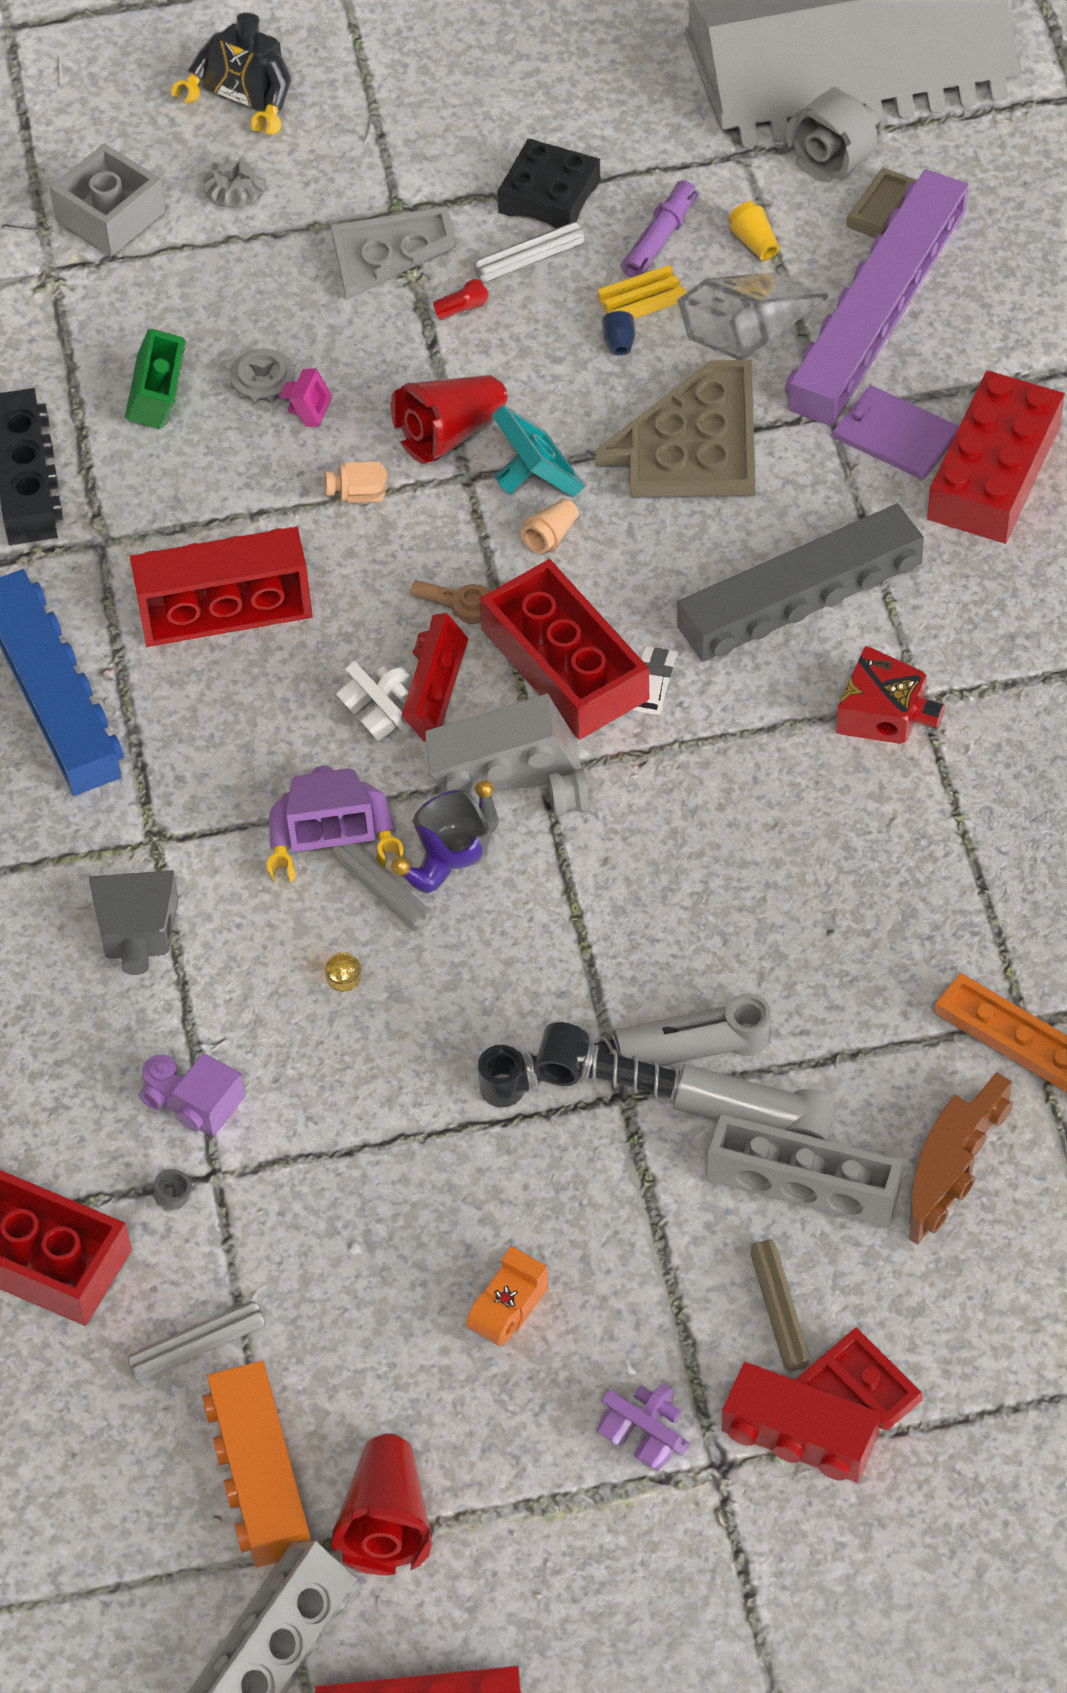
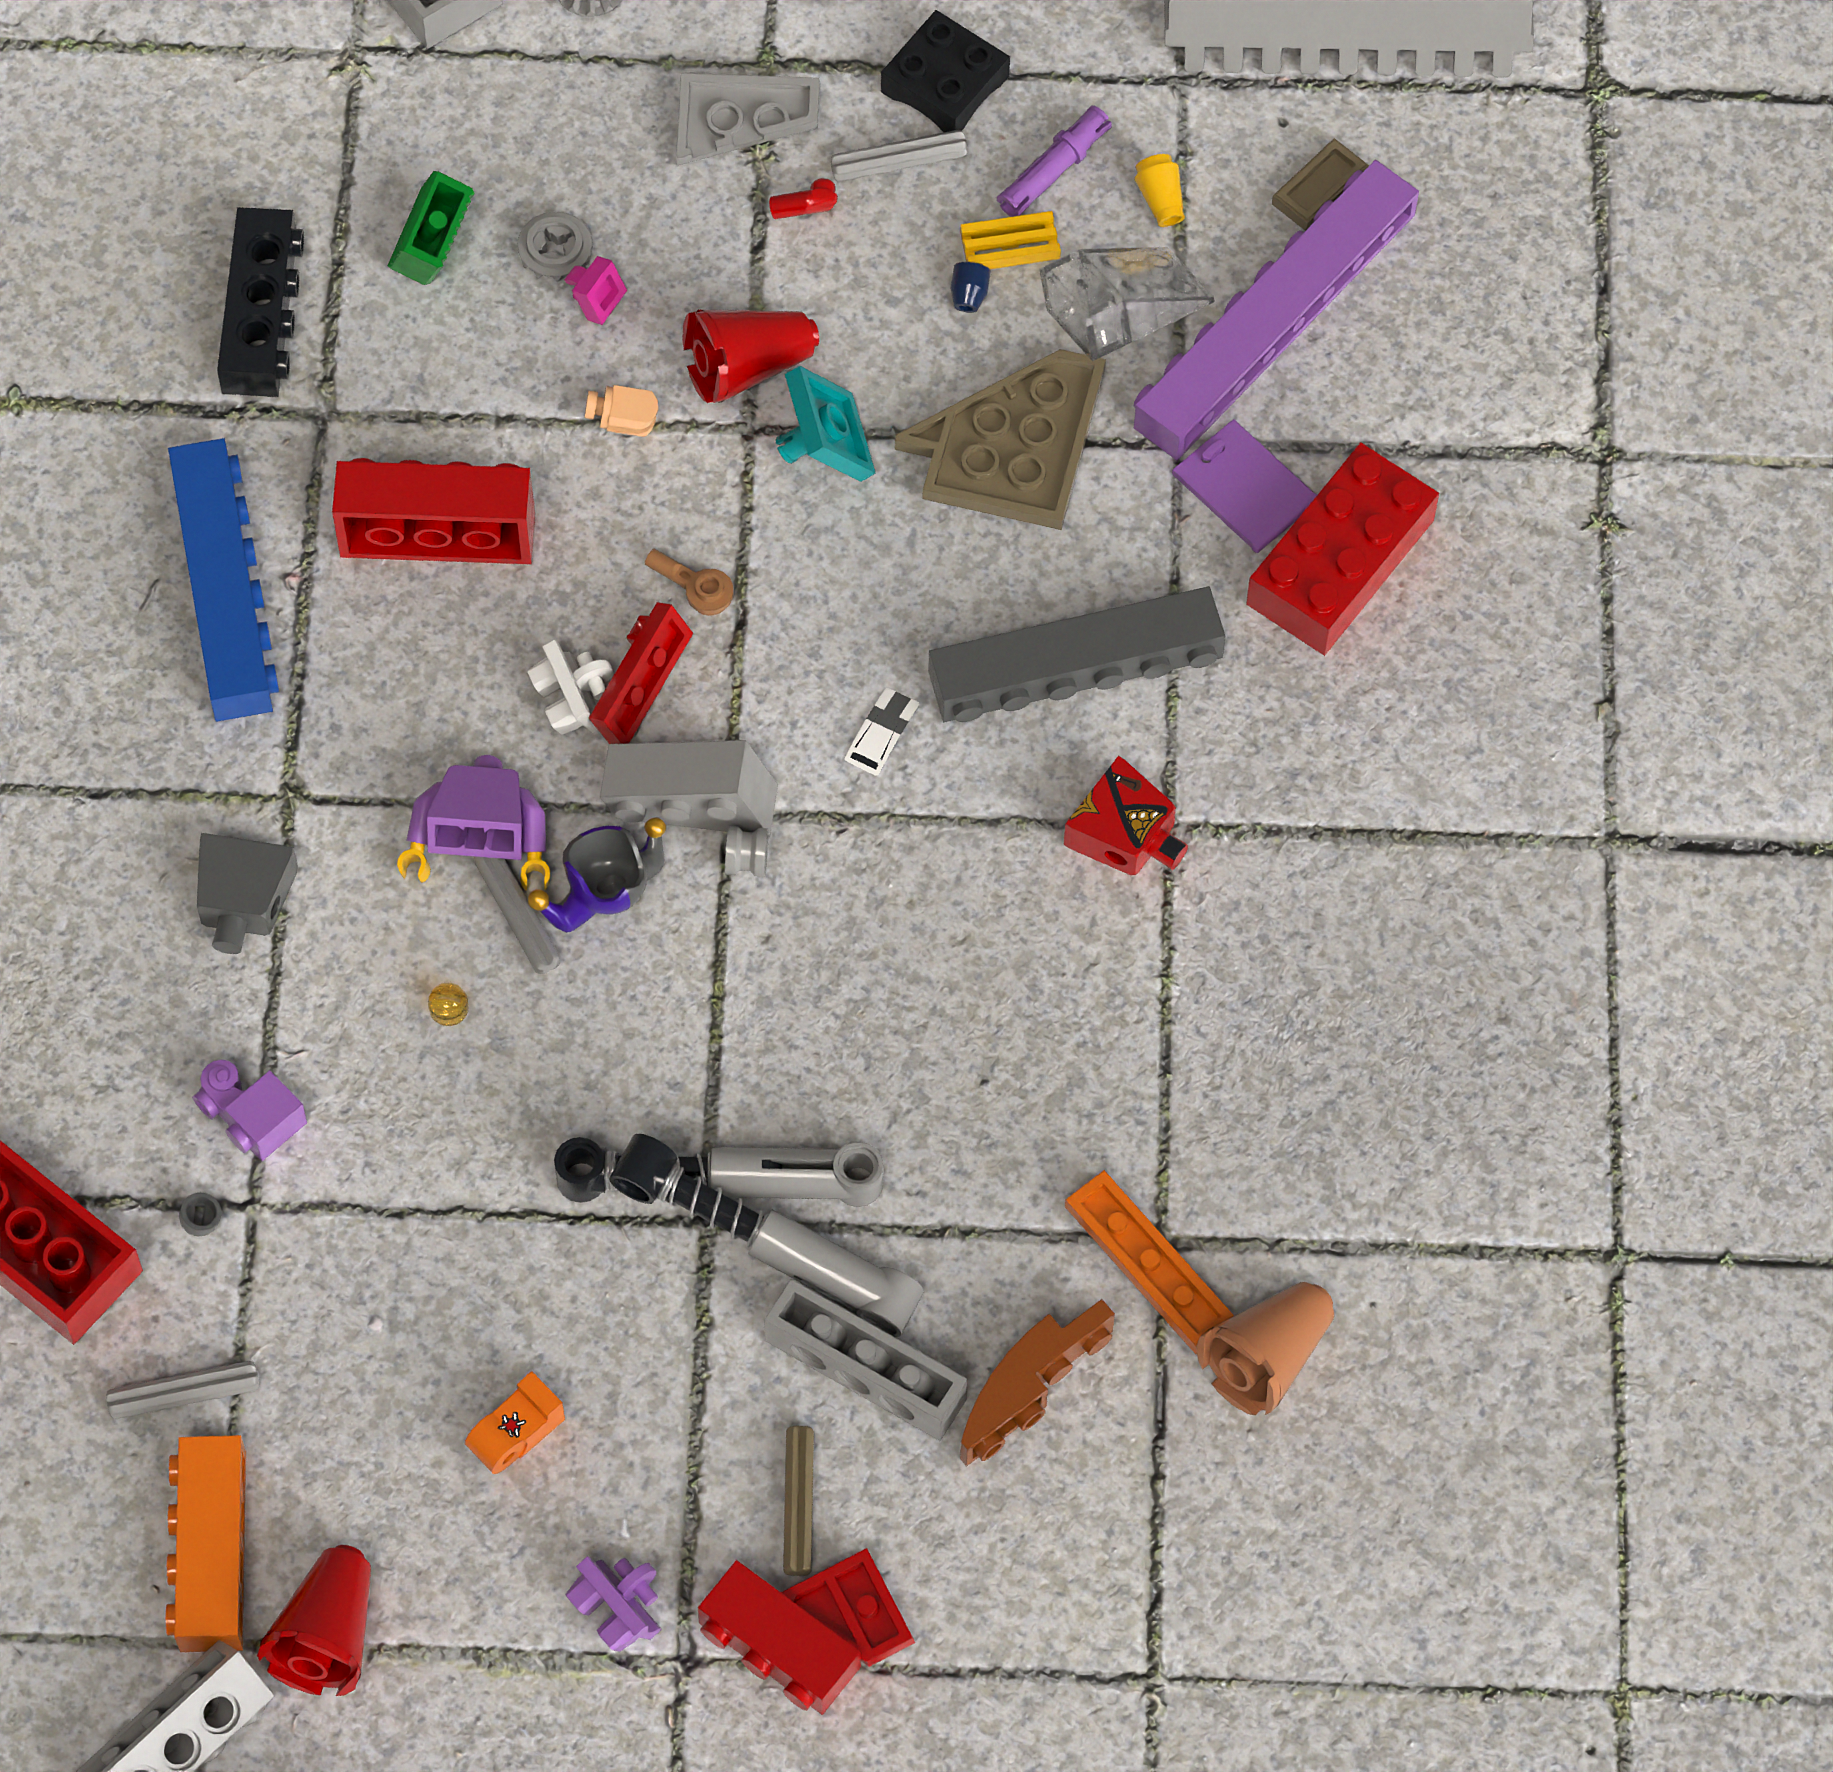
camera: 10 degrees right, 10 degrees up
red brick [479,558,650,740] -> none
light nougat cone [521,498,579,554] -> none
light grey brick [786,87,878,182] -> none

